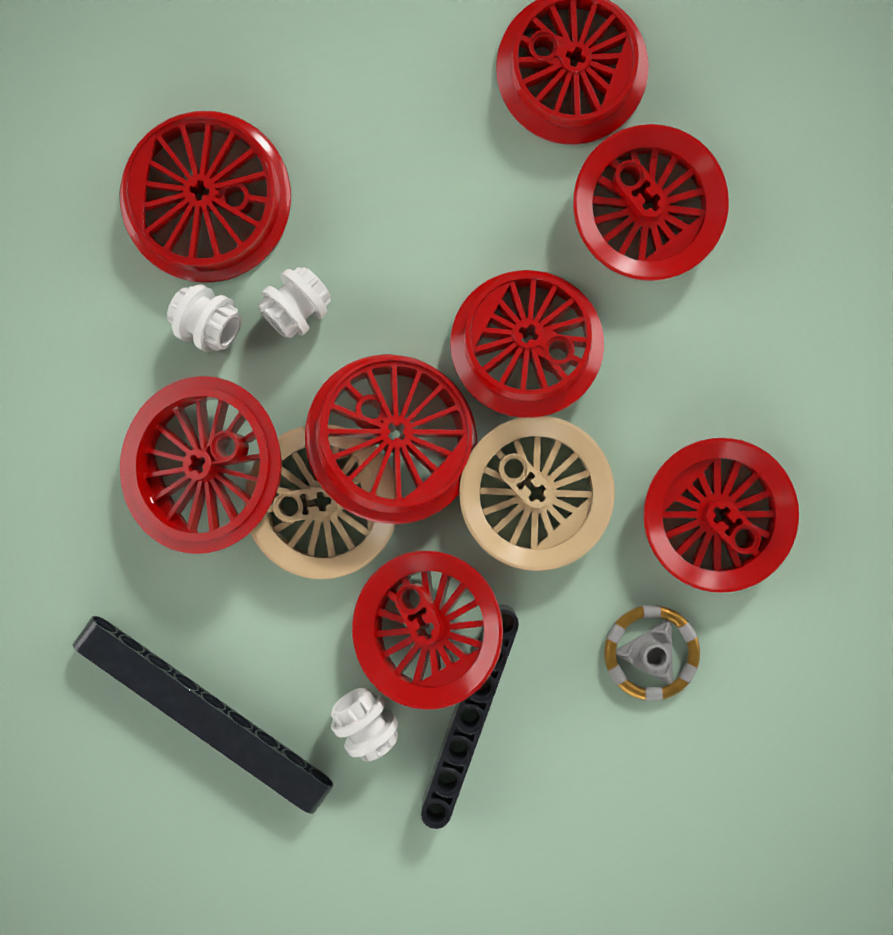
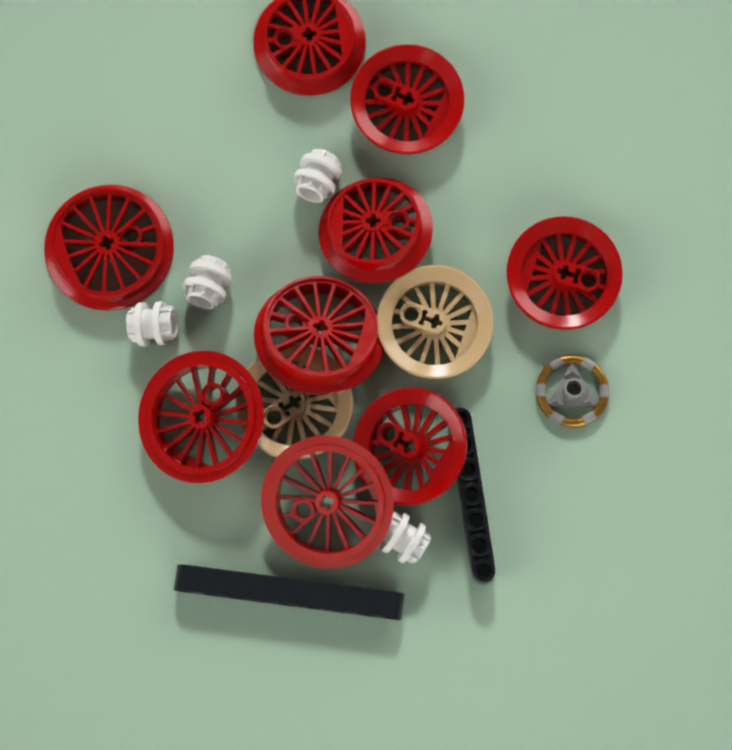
camera: 30 degrees left, 10 degrees down
none -> red piece [261,436,394,569]
none -> white piece [293,149,343,203]

